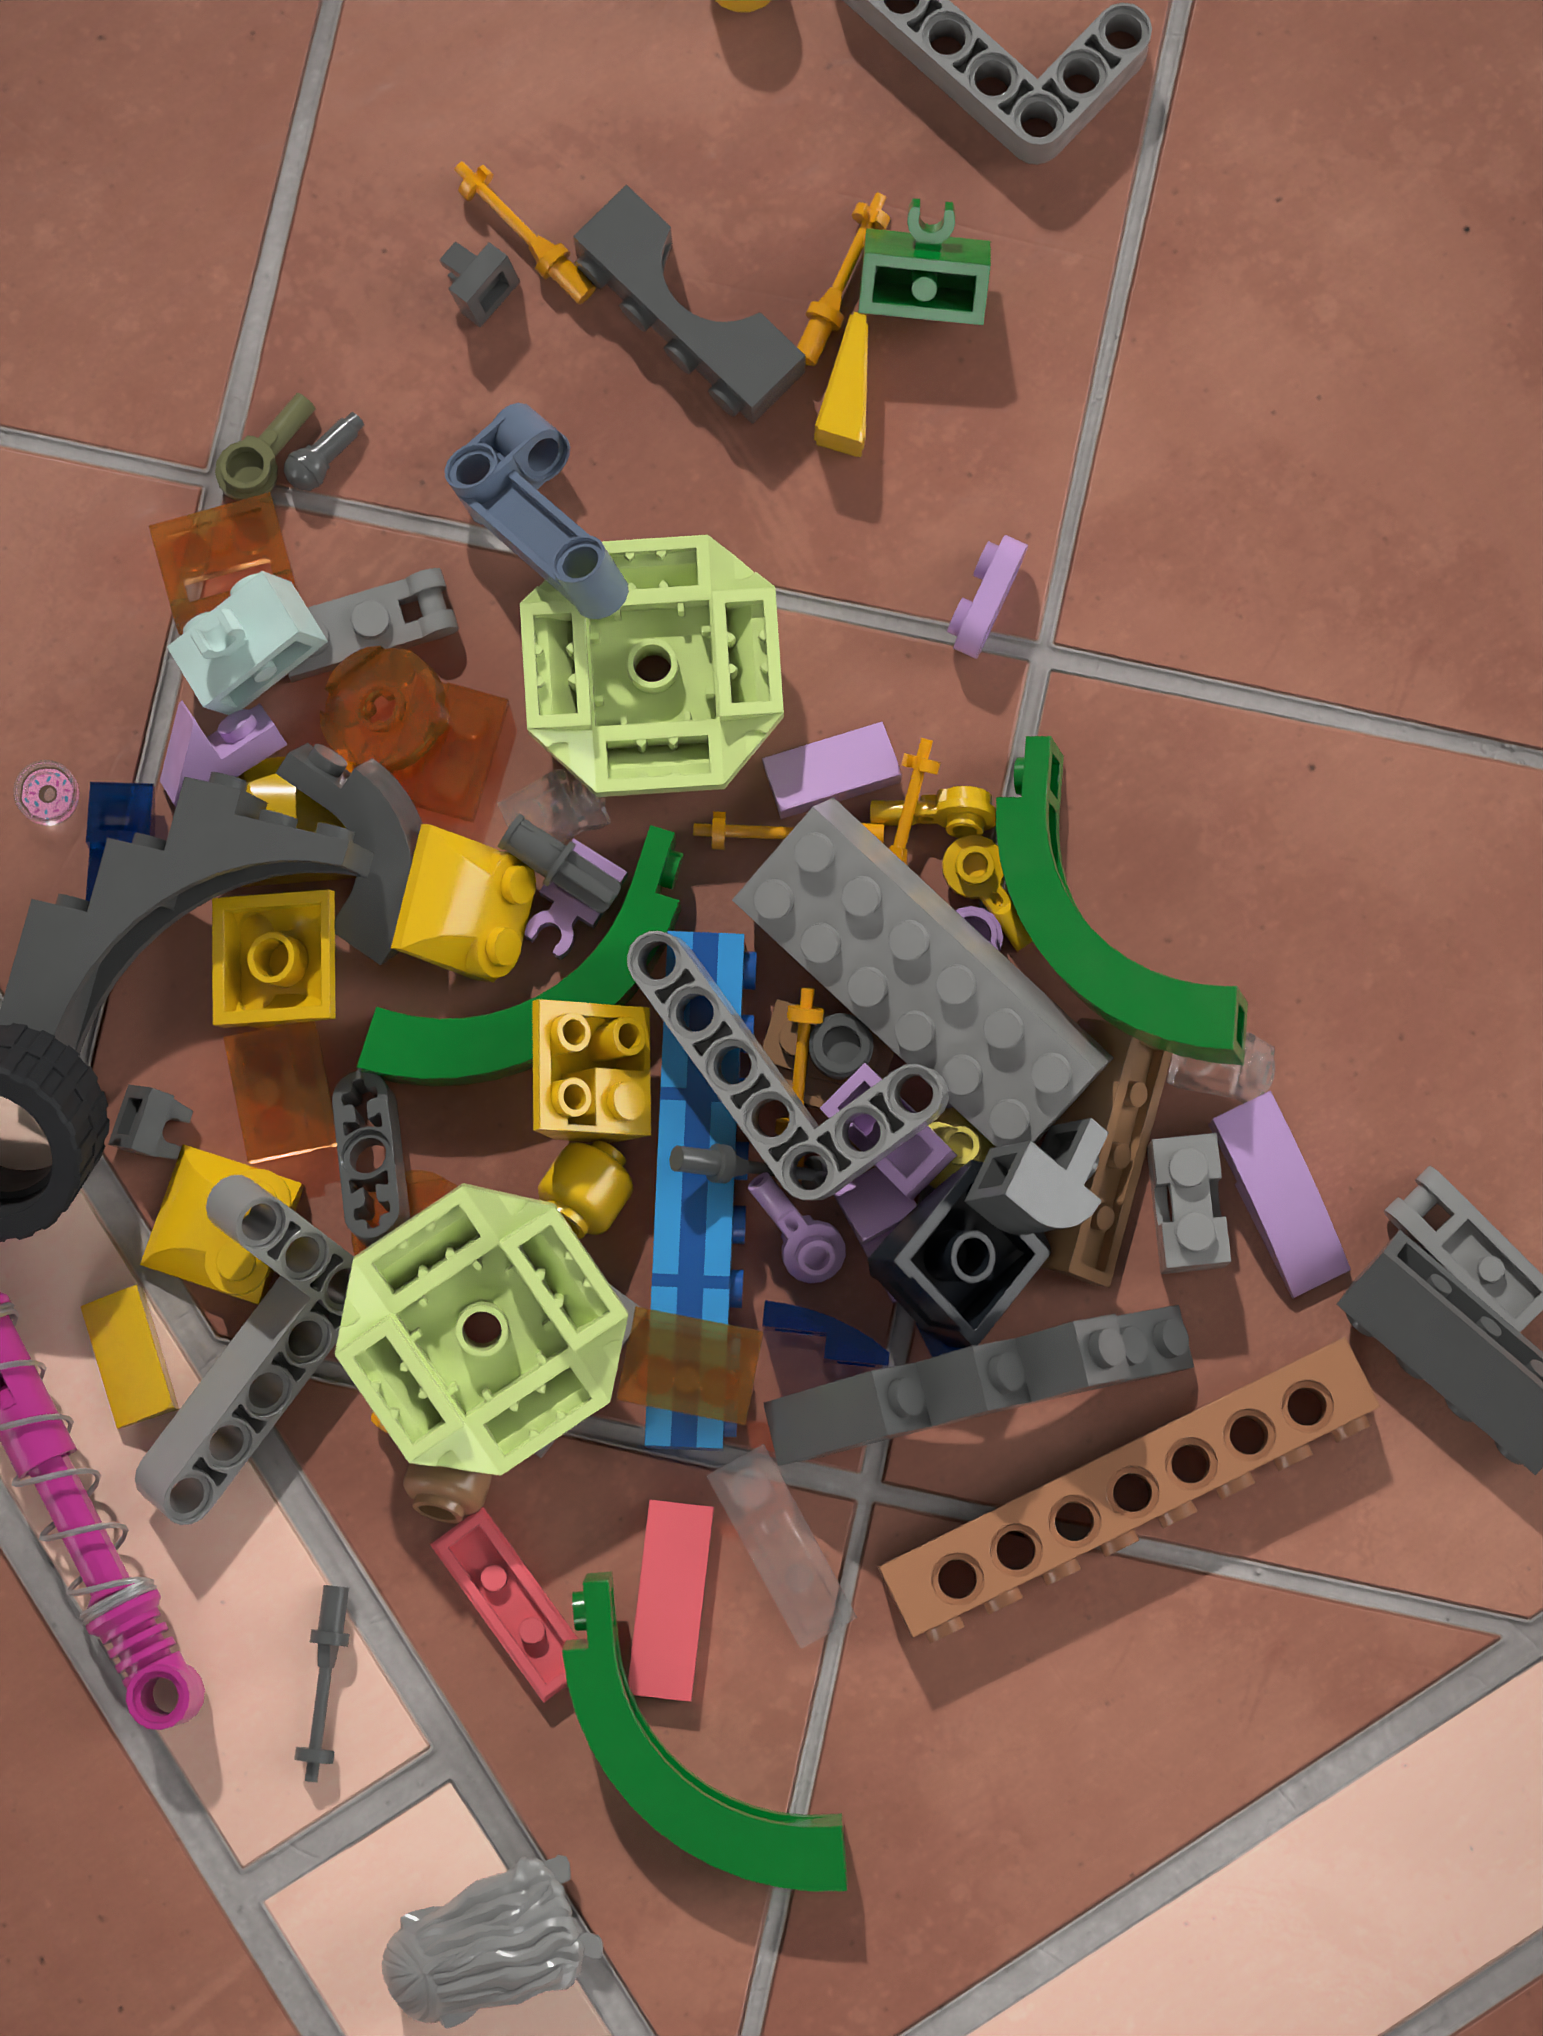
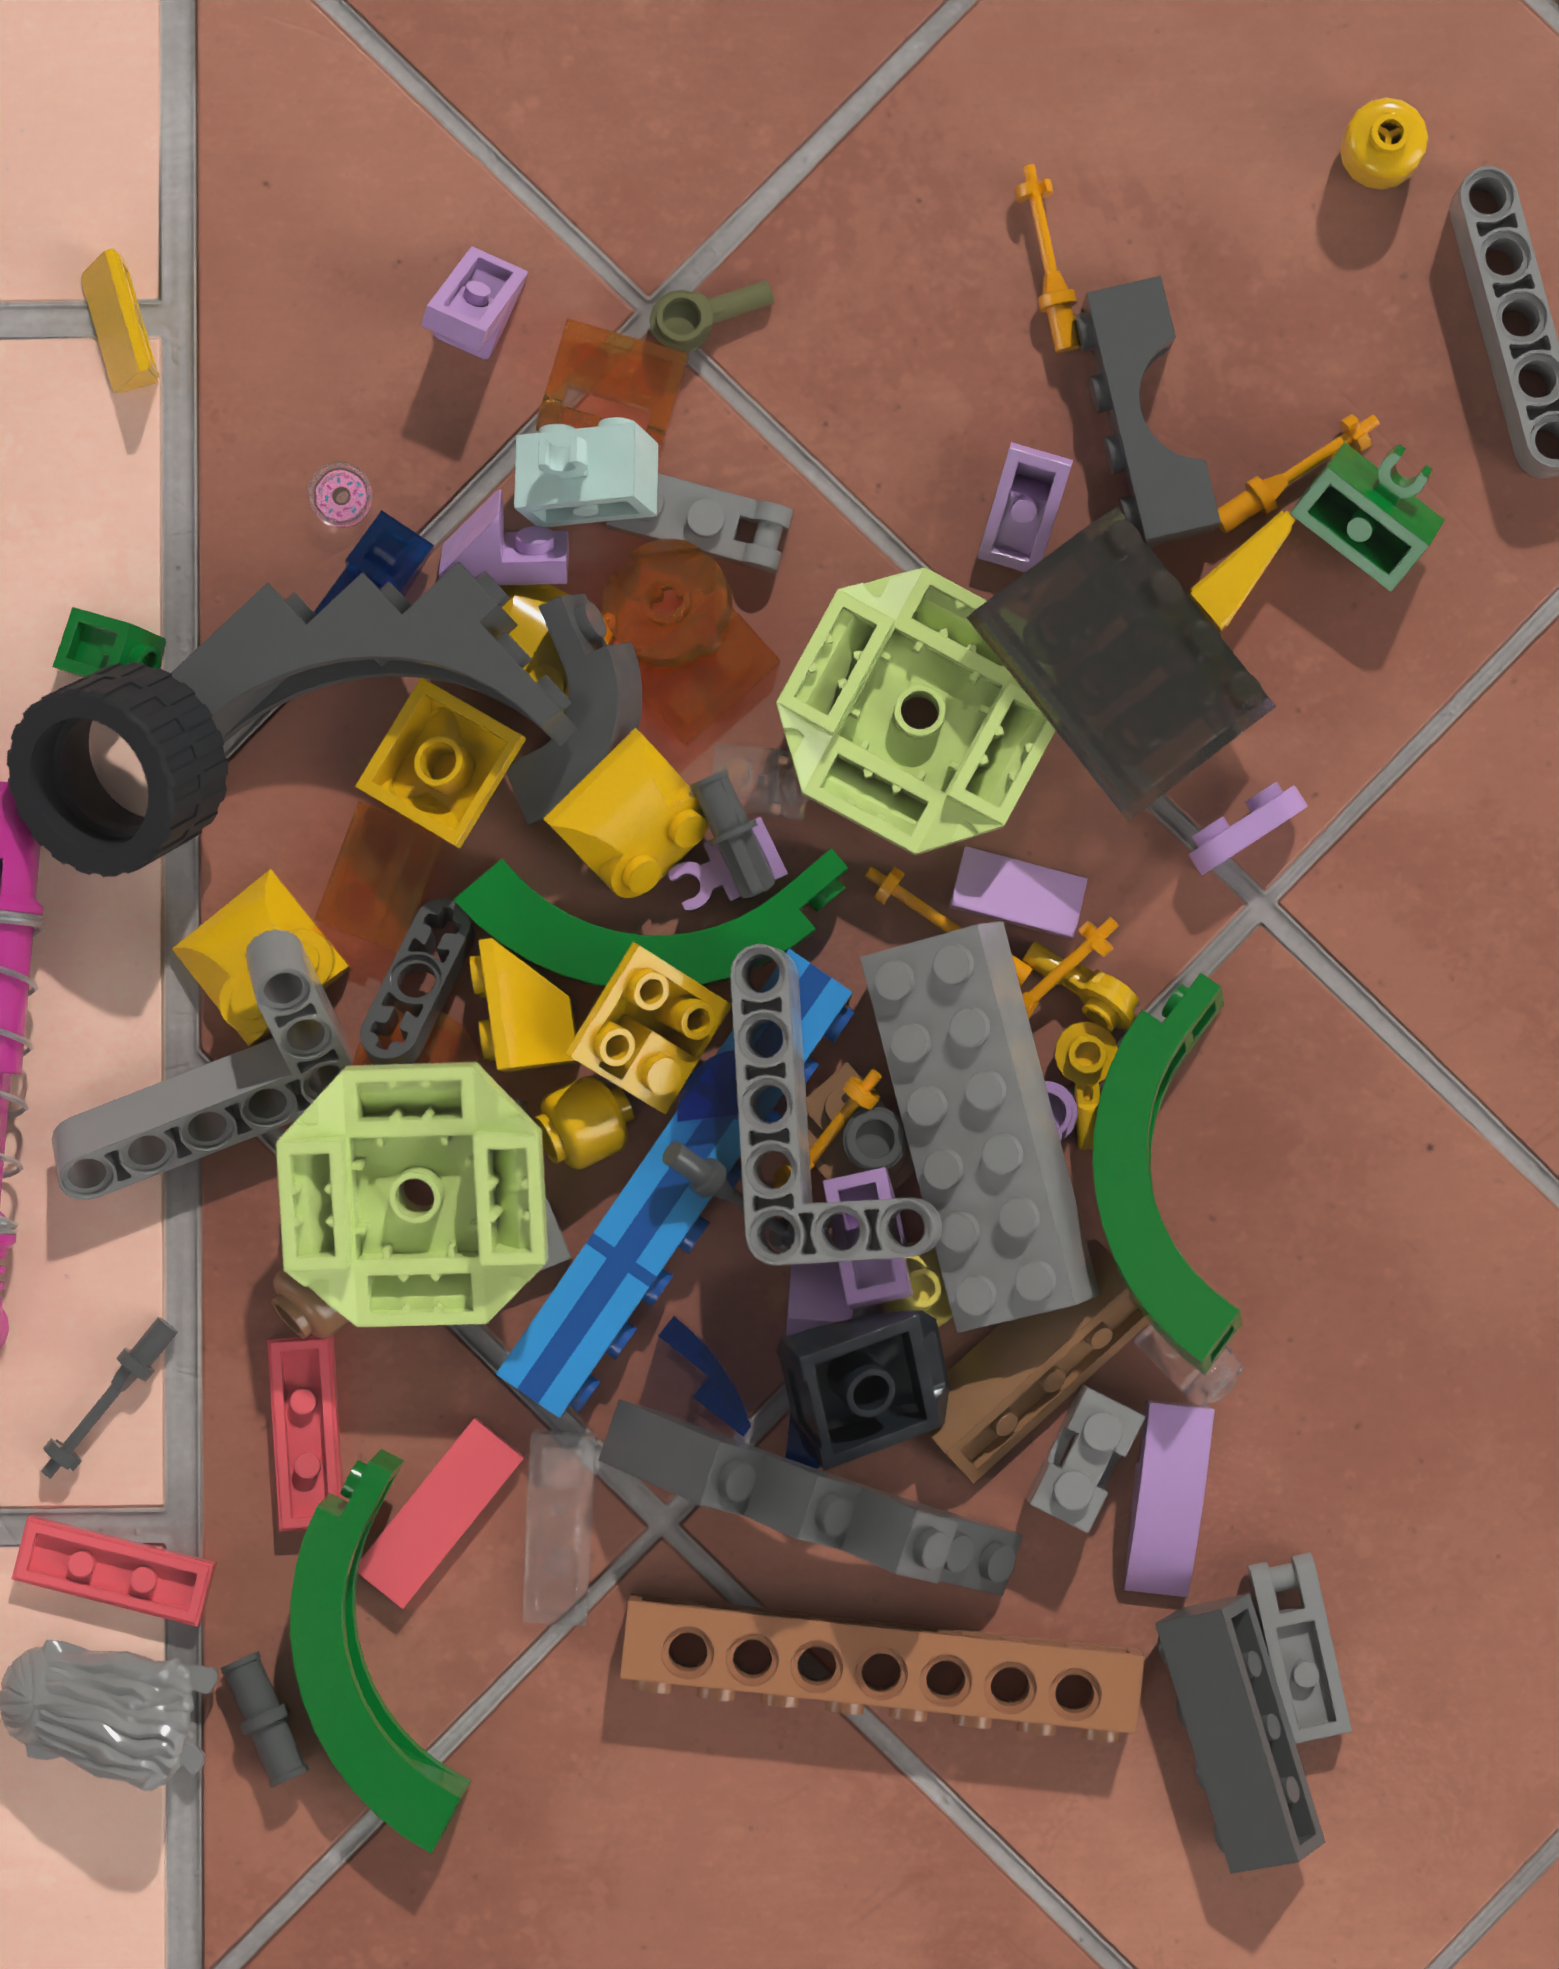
camera: 30 degrees right, 5 degrees up
yellow slope [80,1285,179,1429] -> none
dark grey tile [108,1084,193,1159] -> none
dark grey piece [284,412,364,491] -> none
dark grey tile [439,241,521,328] -> none
sand blue piece [445,403,629,619] -> none
clear orange plate [617,1306,764,1426] -> none
lavender plate [748,1173,846,1283] -> none
brick [965,1118,1109,1235] -> none
none -> coral tile [11,1515,217,1627]
none -> dark grey pin [220,1651,310,1788]
none -> lavender slope [421,246,529,359]
none -> yellow slope [470,938,578,1073]
none -> clear blue tile [677,1050,739,1122]
none -> clear smoke slope [967,507,1276,822]
none -> lavender slope [977,442,1073,576]

